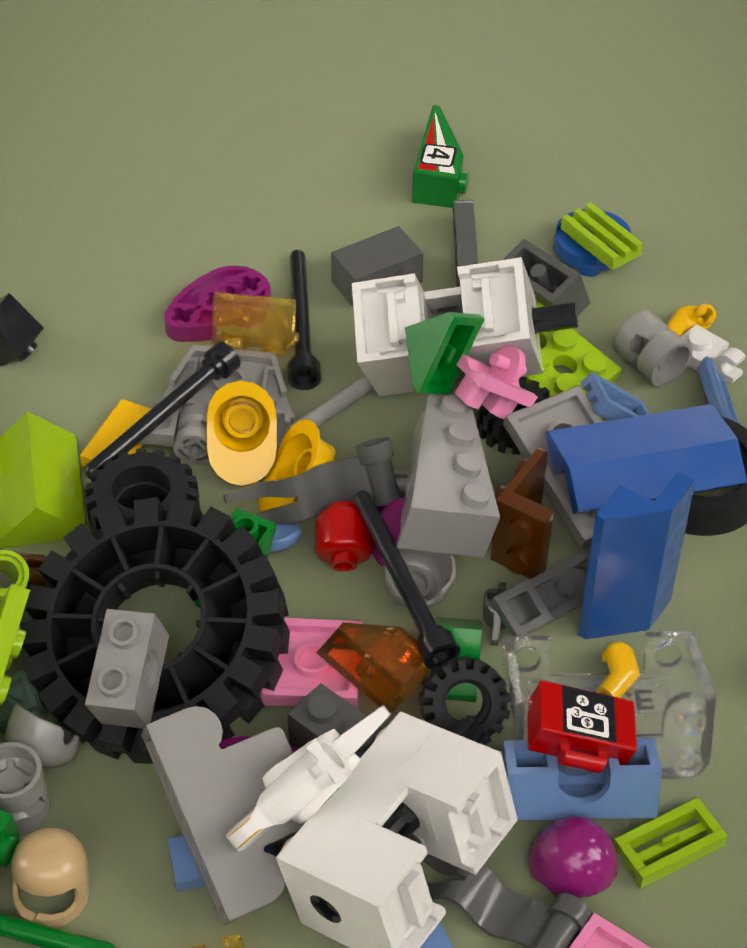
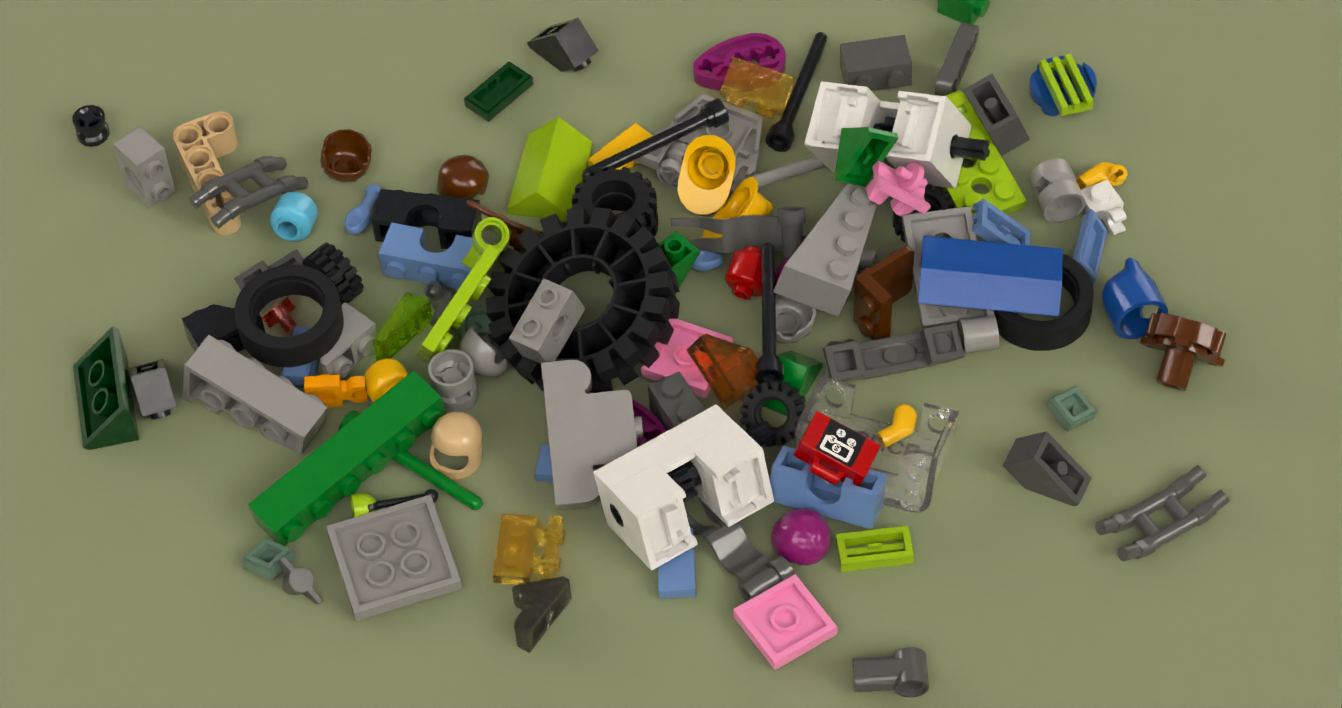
camera: 25 degrees right, 5 degrees up
white animal [226,705,391,852] -> none
blue slope [578,471,696,639] -> none

